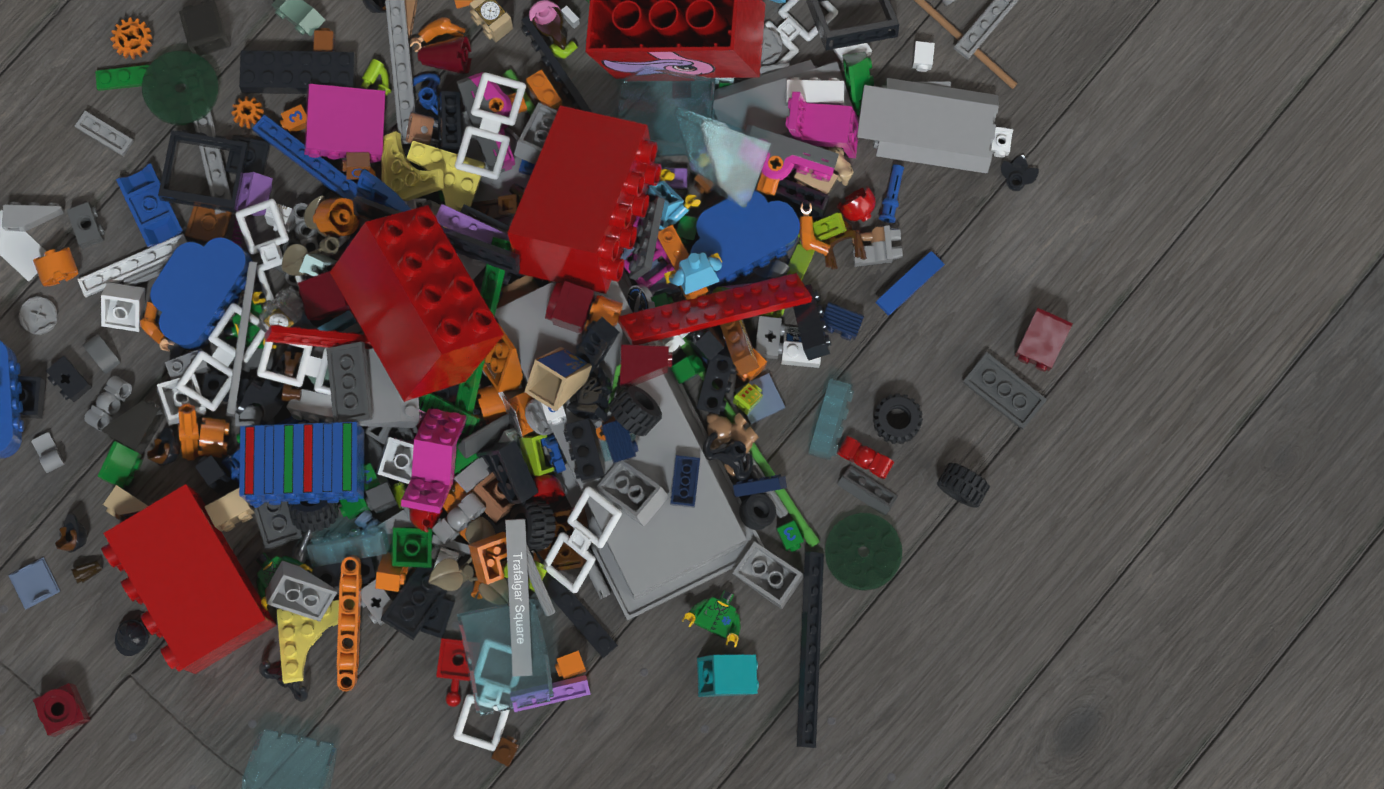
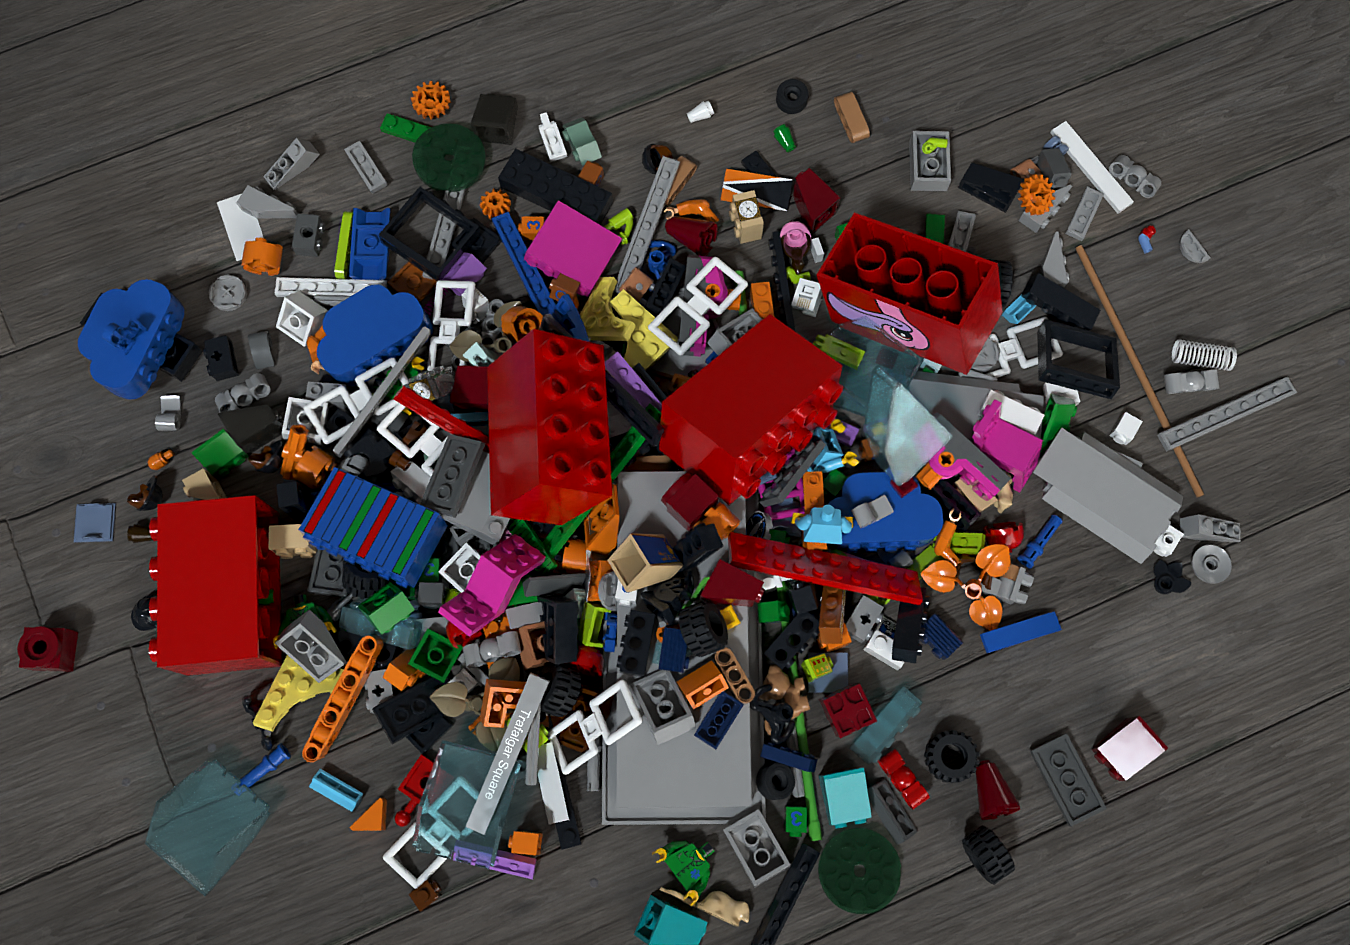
camera: 30 degrees right, 5 degrees down
none -> orange cylinder [147,449,174,470]
none -> blue pin [232,743,291,795]
none -> light grey slope [263,138,320,190]
none -> medium azure piece [309,769,363,812]
none -> lime beam [335,211,353,279]
none -> orange slope [349,797,387,831]
none -> green slope [358,582,415,634]
none -> white sticker [537,742,569,825]
none -> white hinge [539,112,567,162]
none -> tan animal [659,887,749,927]
none -> orange brick [676,660,729,710]
none -> medium nougat beam [714,648,755,705]
none -> yellow tile [720,605,741,630]
none -> white piece [791,278,822,317]
none -> lime hinge [813,334,865,370]
none -> dark red piece [819,683,877,739]
none -> slope [819,768,872,829]
none -> light grey panel [851,495,894,528]
none -> dark red tile [890,470,918,498]
none -> orange plant [921,544,1010,631]
none -> dark red cone [975,760,1020,820]
none -> light grey slope [1180,514,1241,542]
none -> light grey dish [1192,545,1232,584]

